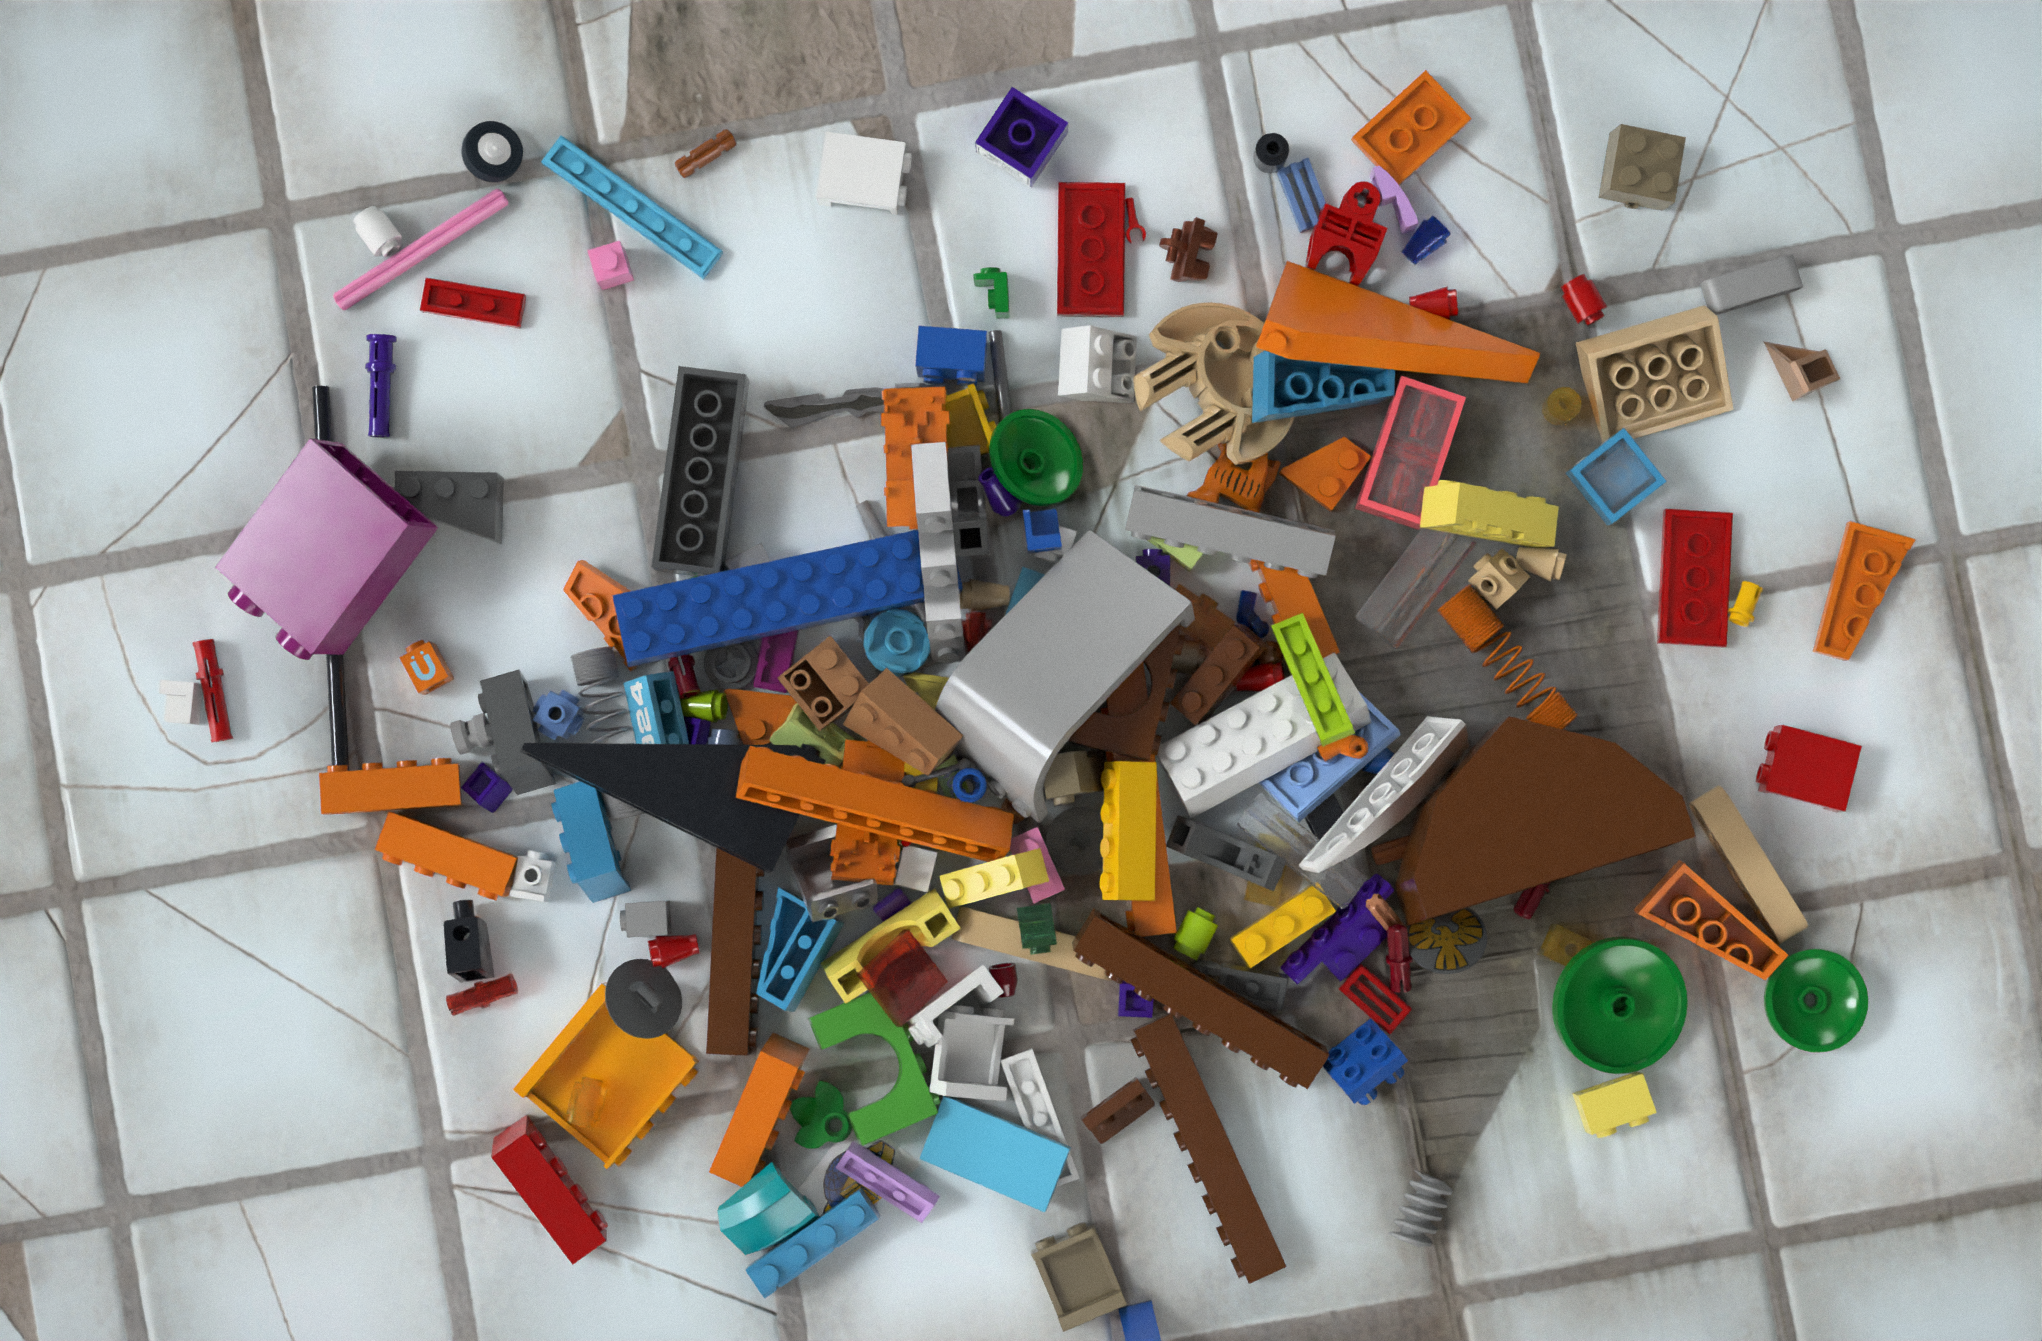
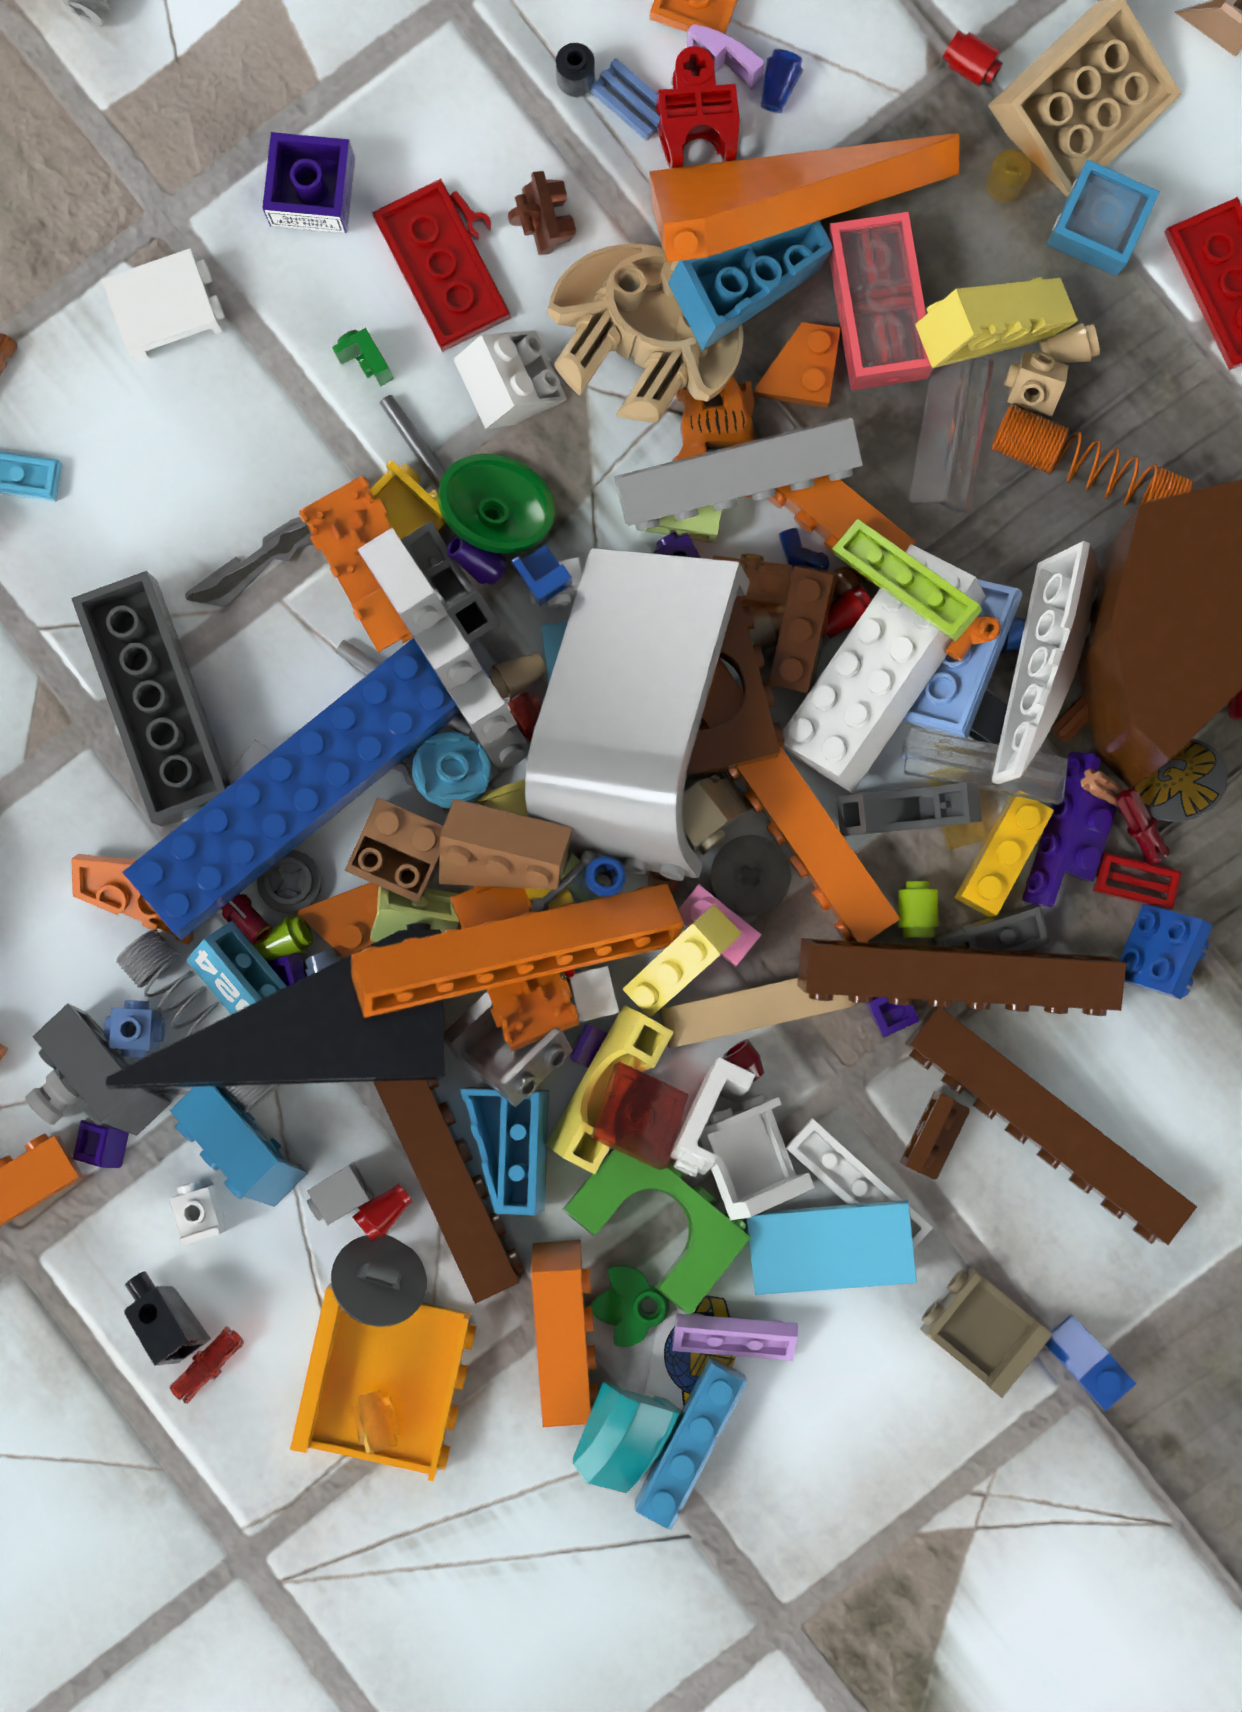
camera: 30 degrees left, 0 degrees up
orange brick [374,811,518,901] -> none
red wedge [491,1115,608,1265] -> none
magenta plate [753,630,799,694] -> none
blue brick [915,326,988,387] -> none
clear green brick [1017,903,1057,955] -> none
yellow brick [1099,761,1157,901] -> none
red cone [1409,286,1458,320] -> none

